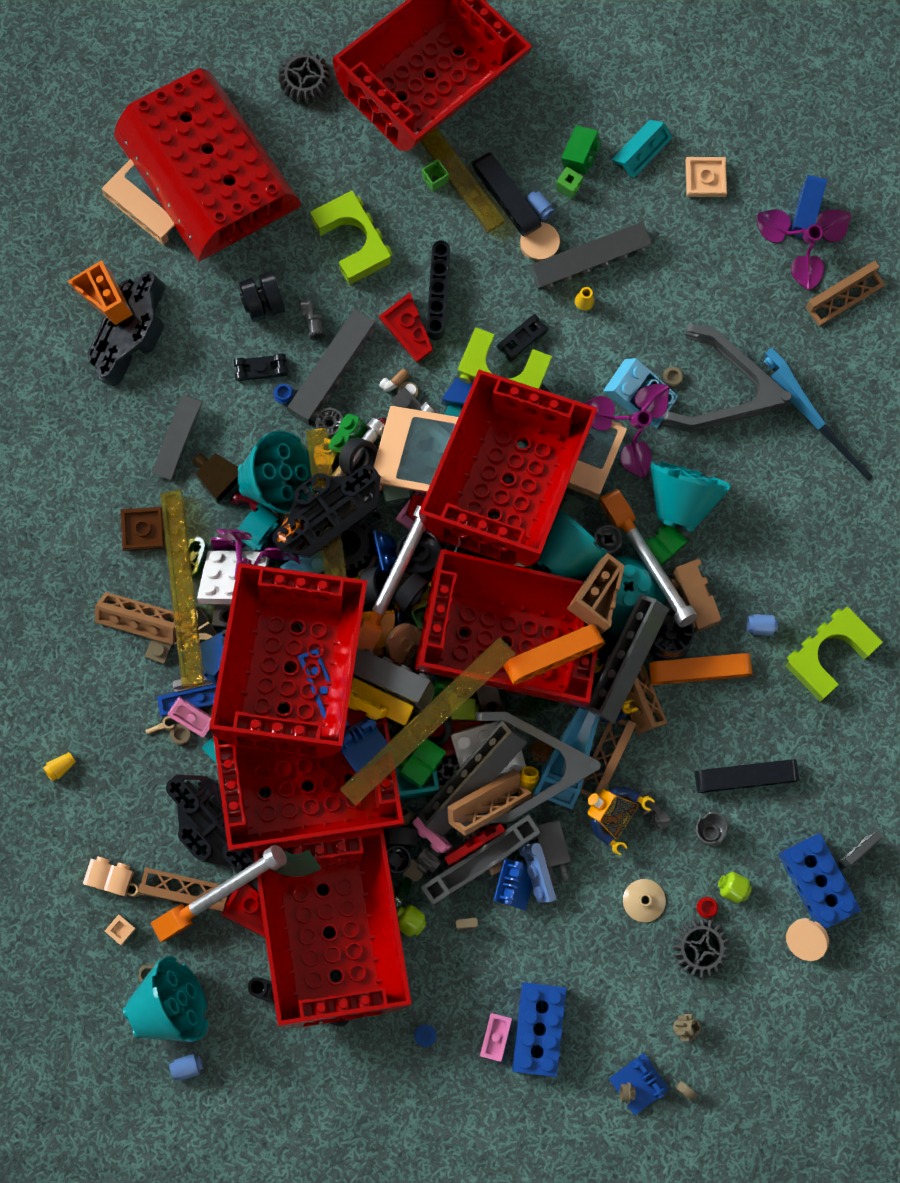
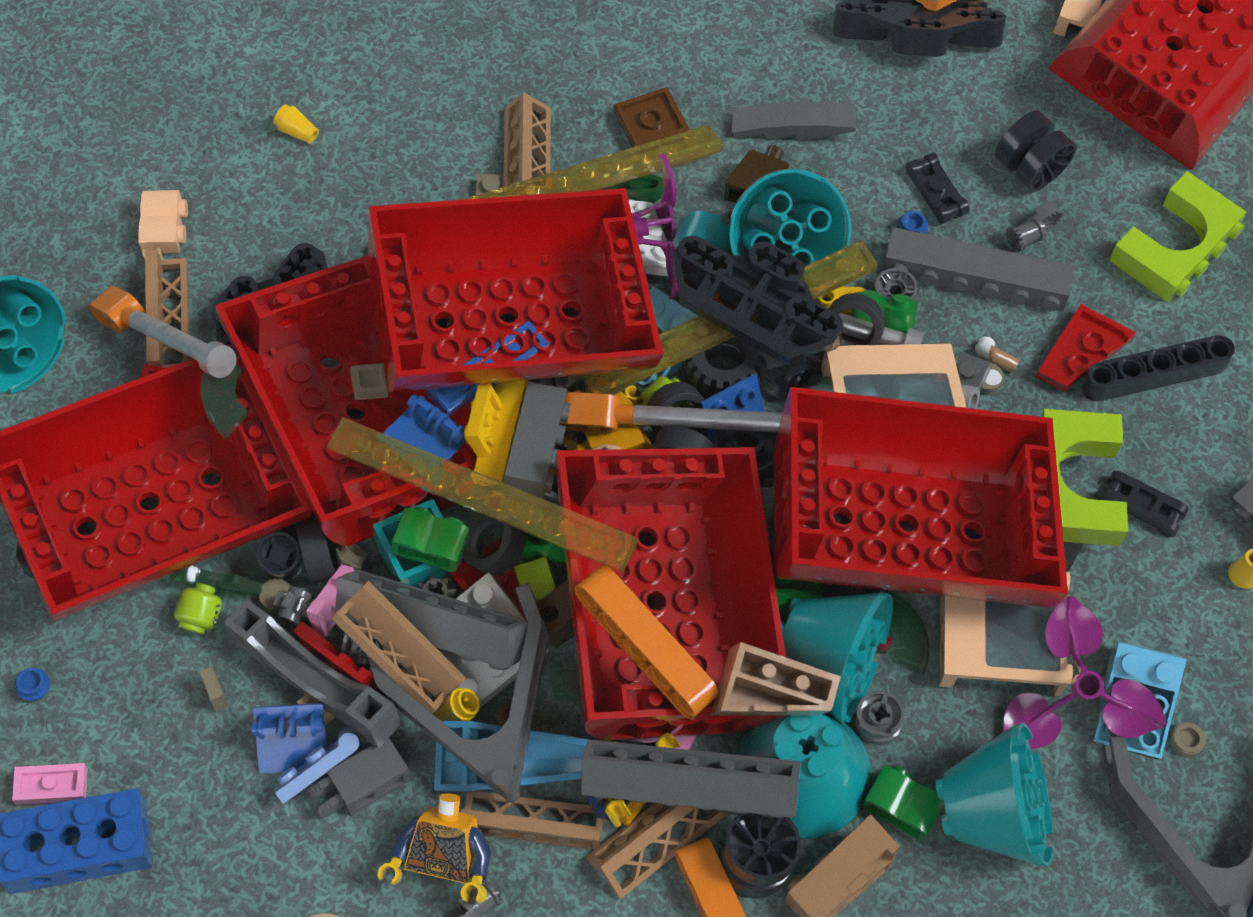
camera: 75 degrees right, 15 degrees down
light nougat plate [105,915,136,945] -> none
flat silver piece [599,489,697,627] -> none
none -> dark tan tile [350,363,389,400]

